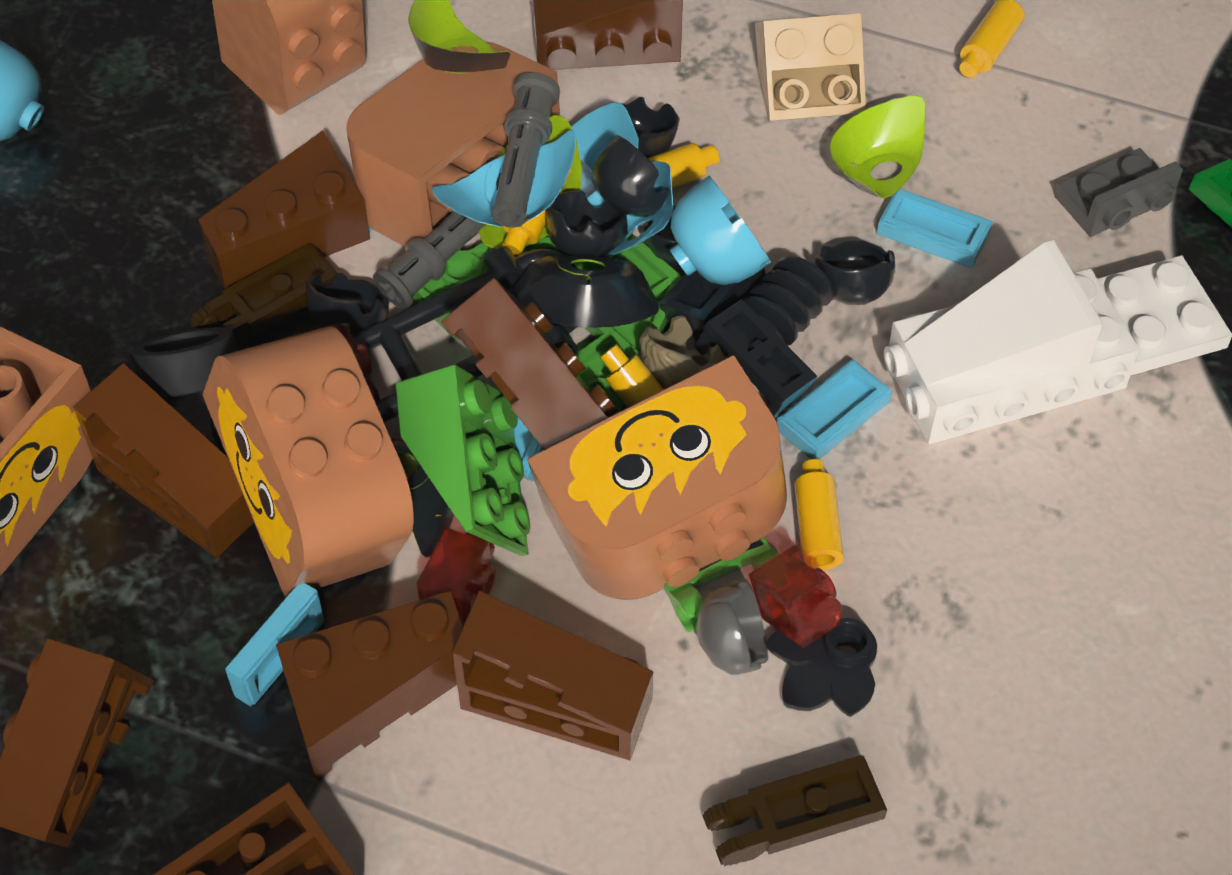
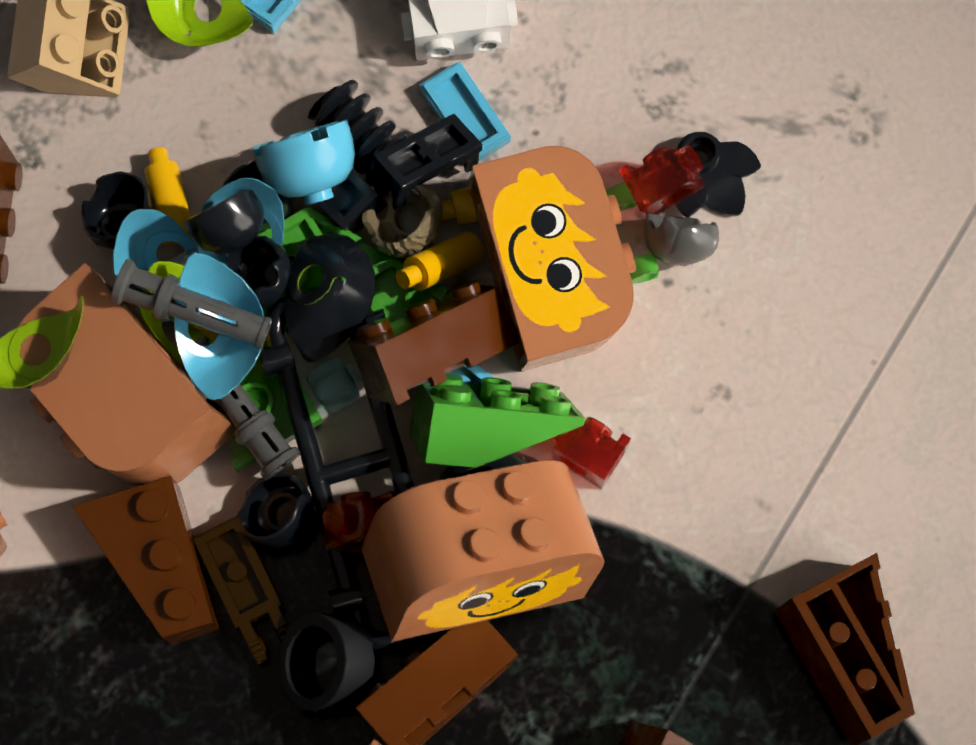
camera: 80 degrees left, 20 degrees up
medium azure tile [225,583,324,707] -> none
reddish brown wedge [276,591,463,781] -> none
reddish brown wedge [452,591,653,761] -> none
dark brown hinge [702,755,887,866] -> none
yellow cylinder [794,459,844,570] -> none
black hair [815,240,896,305] -> none

